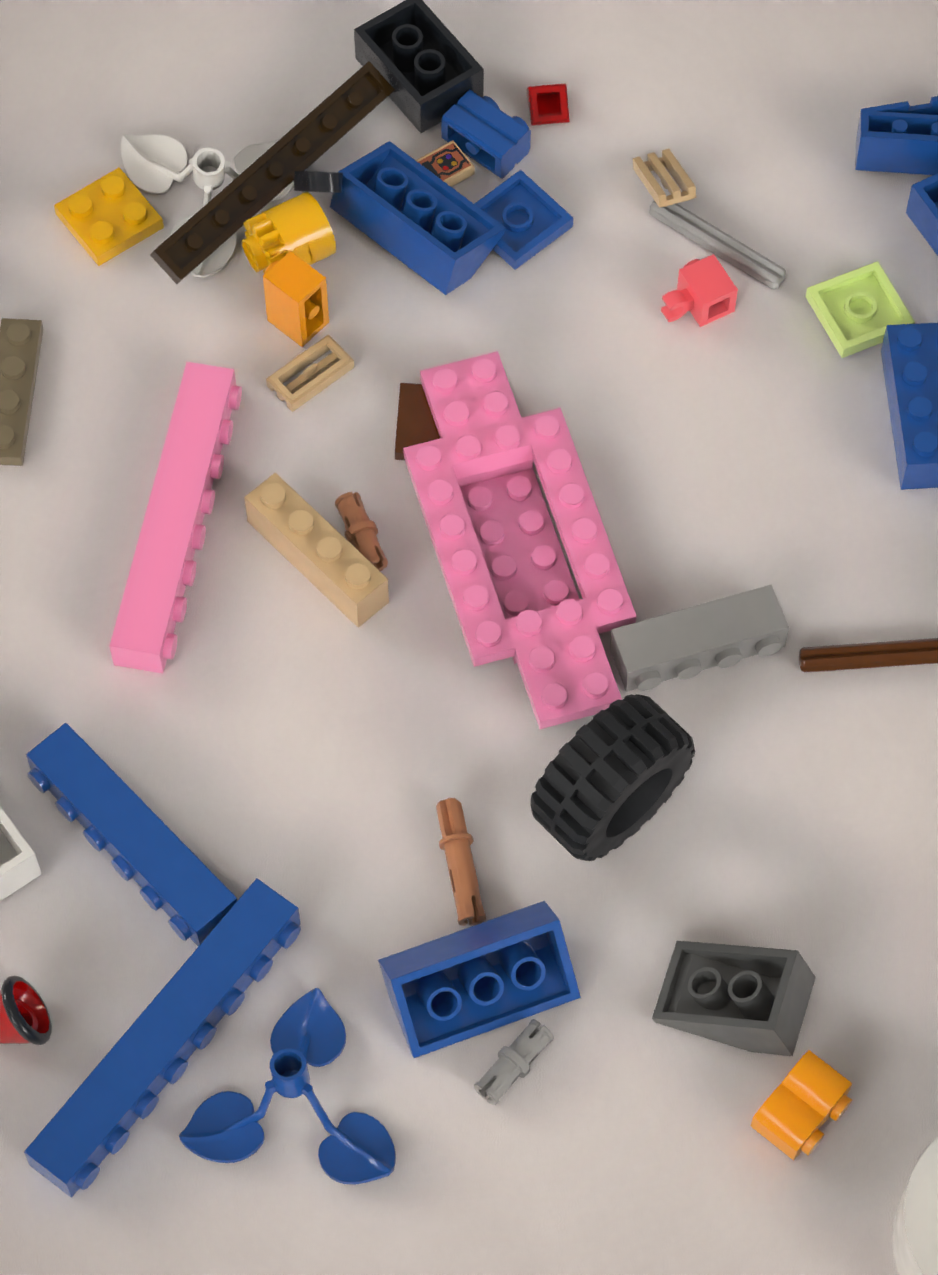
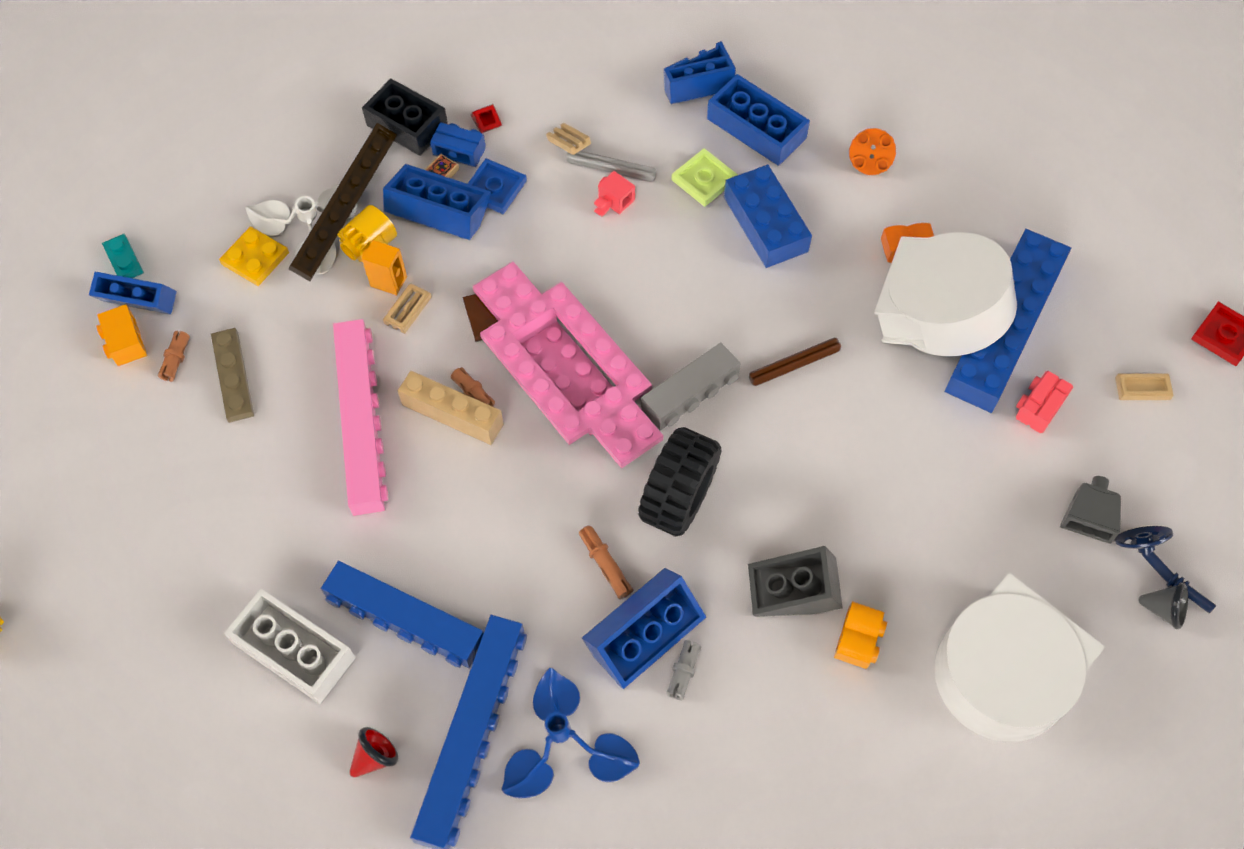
camera: 20 degrees left, 0 degrees up
black beam [294,171,343,193] -> none

